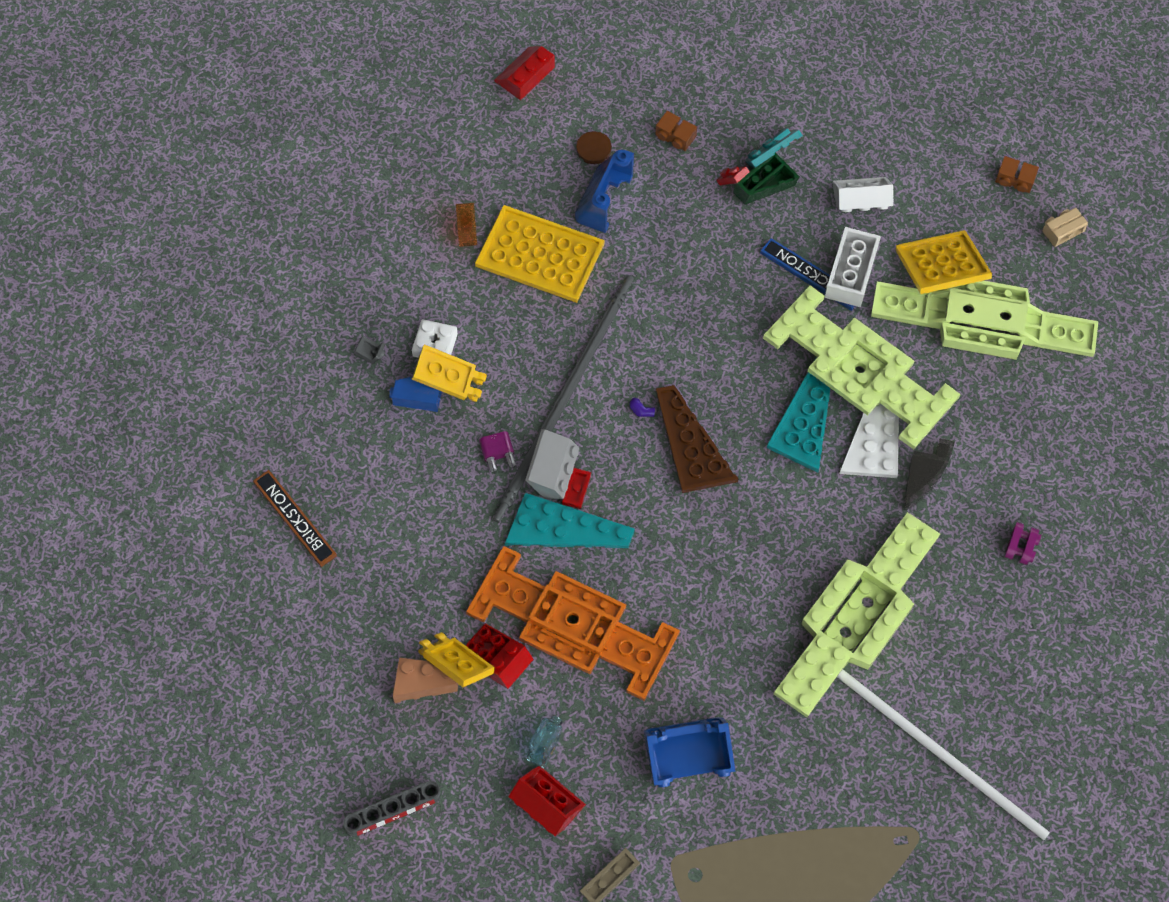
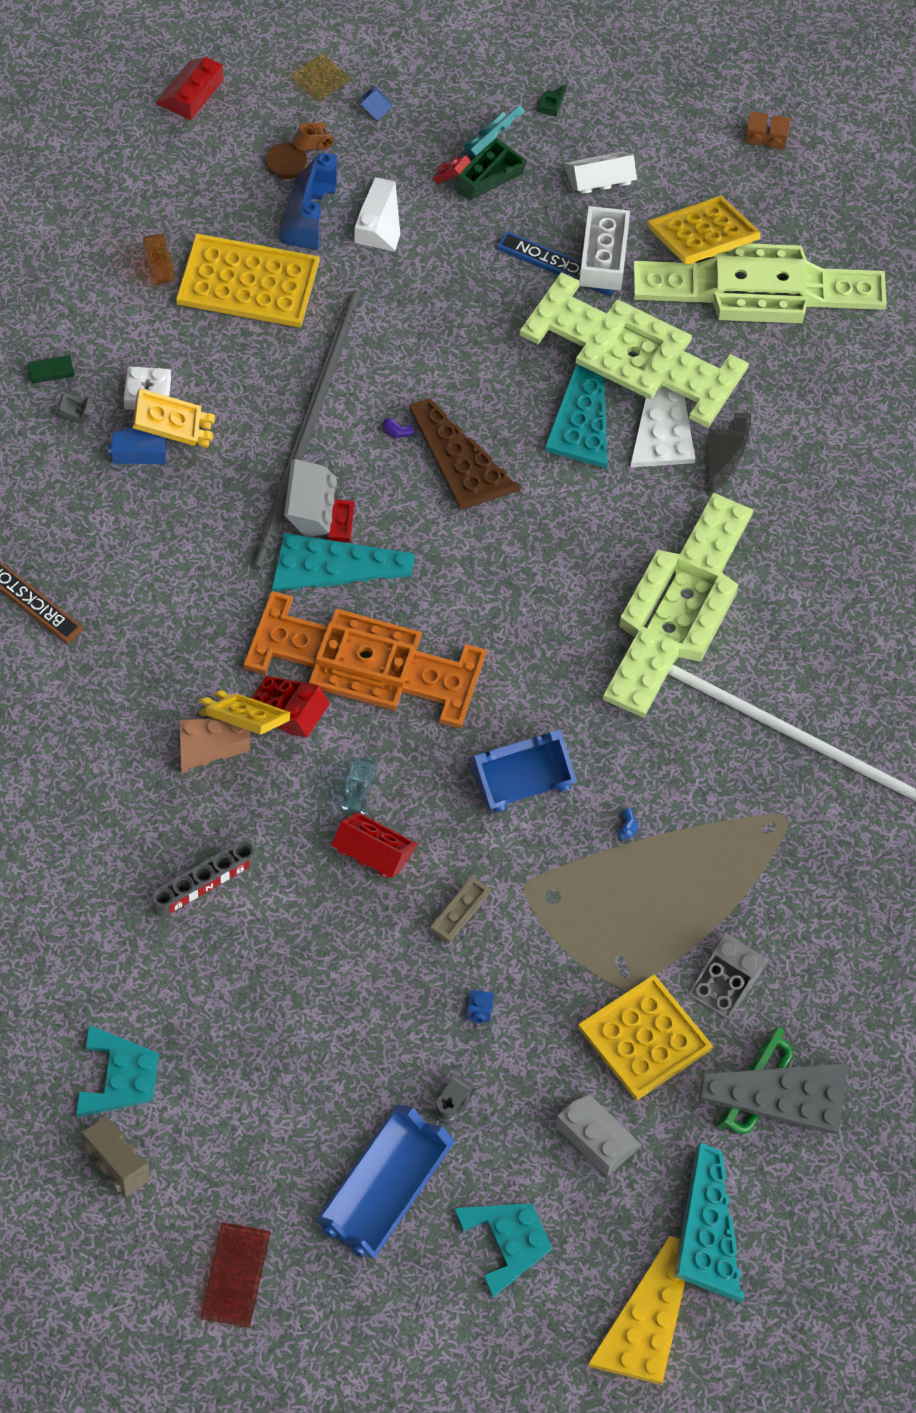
camera: 15 degrees left, 5 degrees down
magenta piece [479,431,515,472] -> none
dark orange piece [655,111,697,151] -> none
magenta brick [1004,522,1042,565] -> none
tan brick [1042,208,1088,247] -> none
none -> dark green tile [27,355,74,384]
none -> dark orange piece [292,122,334,151]
none -> clear yellow tile [293,54,350,102]
none -> white wedge [355,177,400,252]
none -> panel [359,85,392,120]
none -> dark green tile [537,84,567,117]
none -> blue arm [617,808,638,841]

